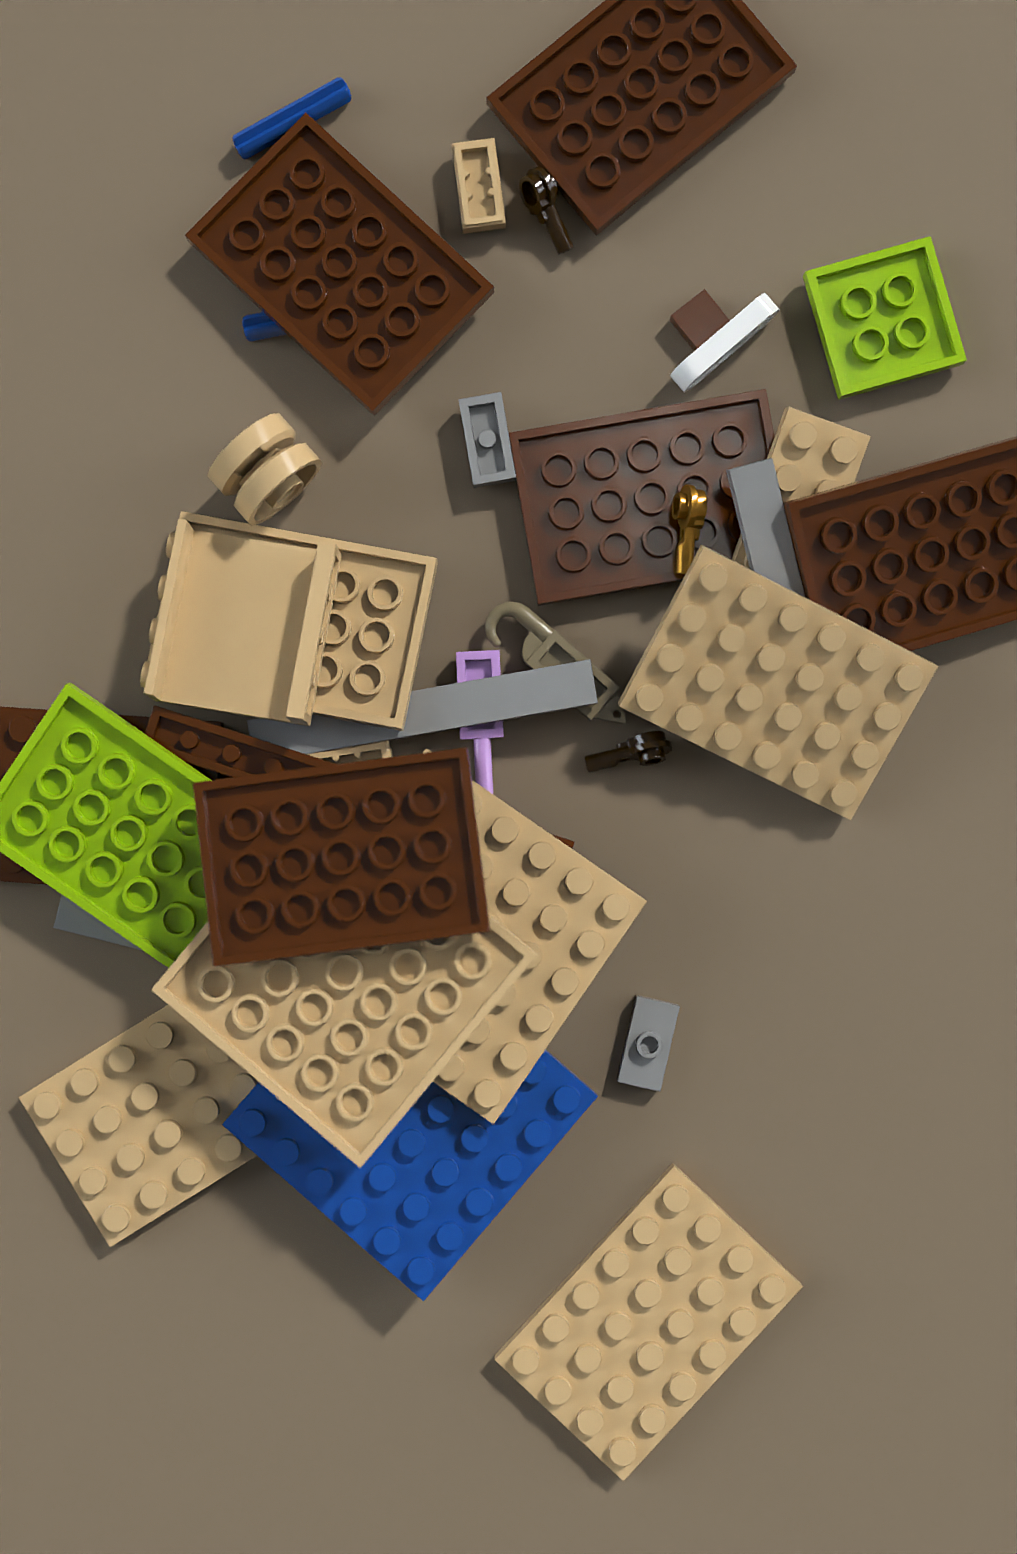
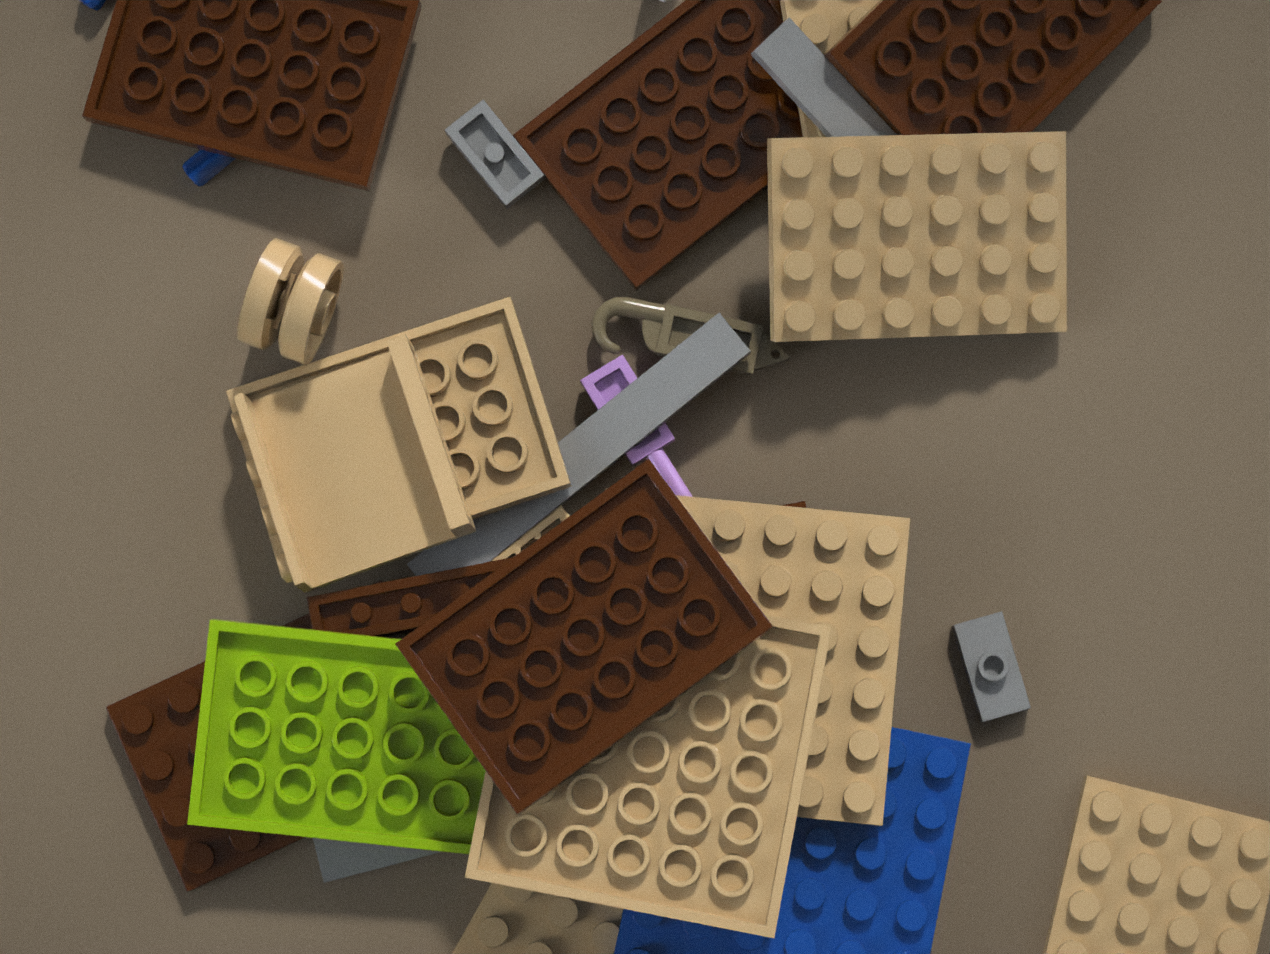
camera: 25 degrees left, 5 degrees down
dark brown plate [585,731,672,773] -> none
pearl gold plate [672,484,707,574] -> none

